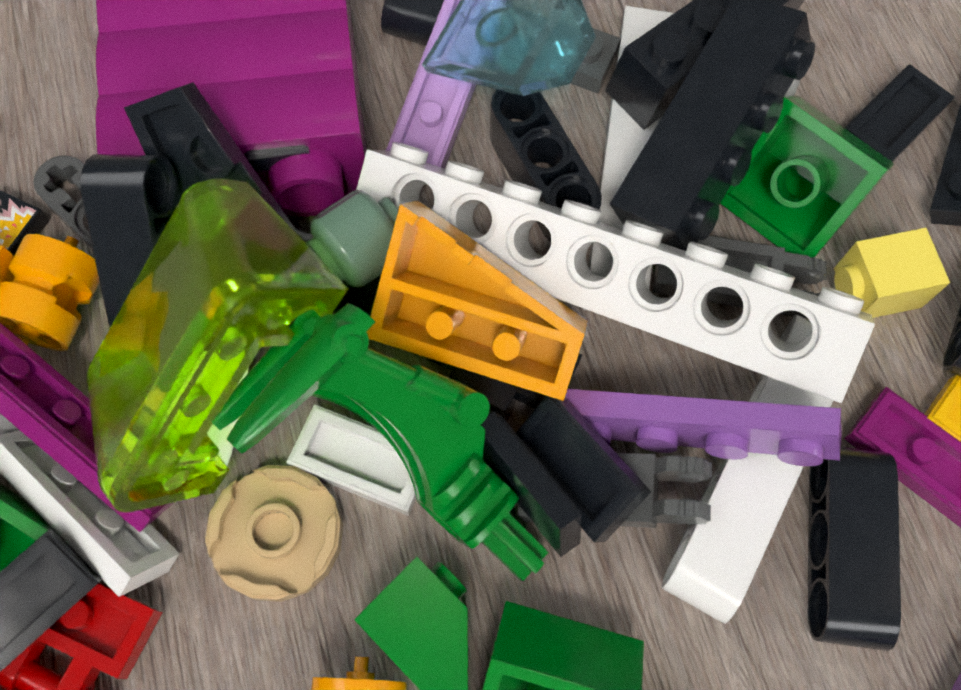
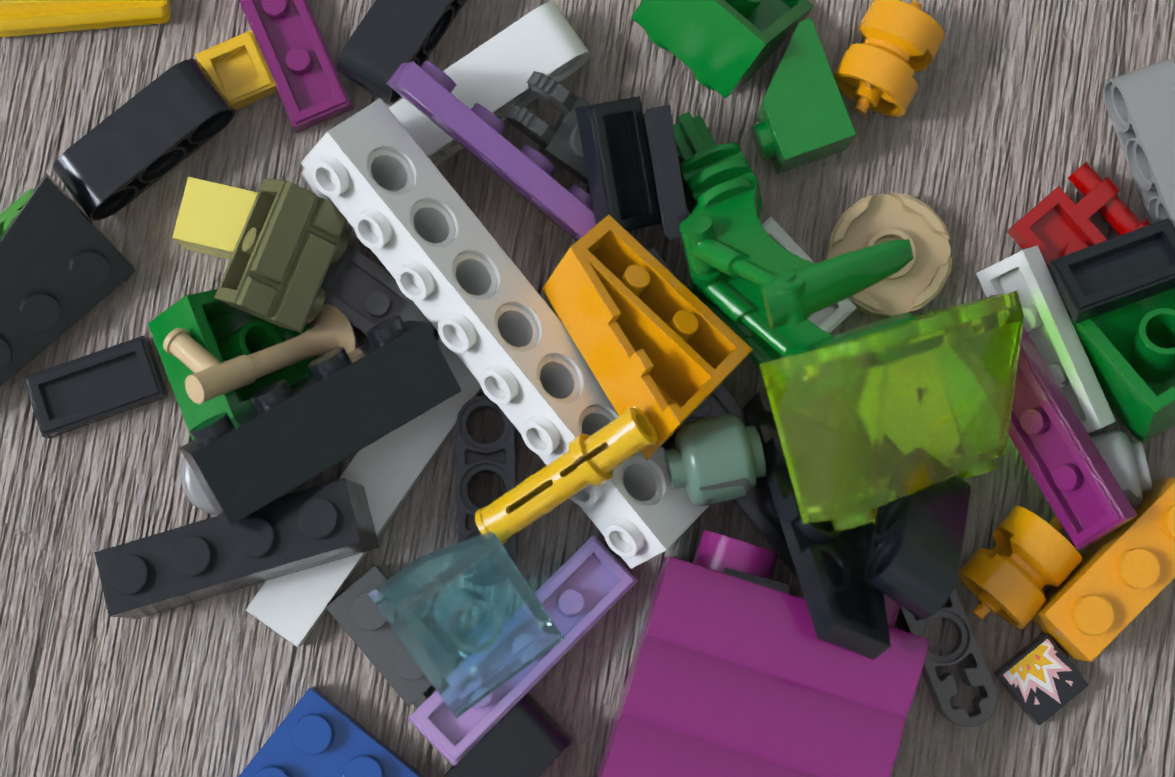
camera: 155 degrees left, 15 degrees up
none -> tan piece [163,304,356,404]
none -> olive brick [214,178,350,333]
none -> yellow pin [475,406,658,546]

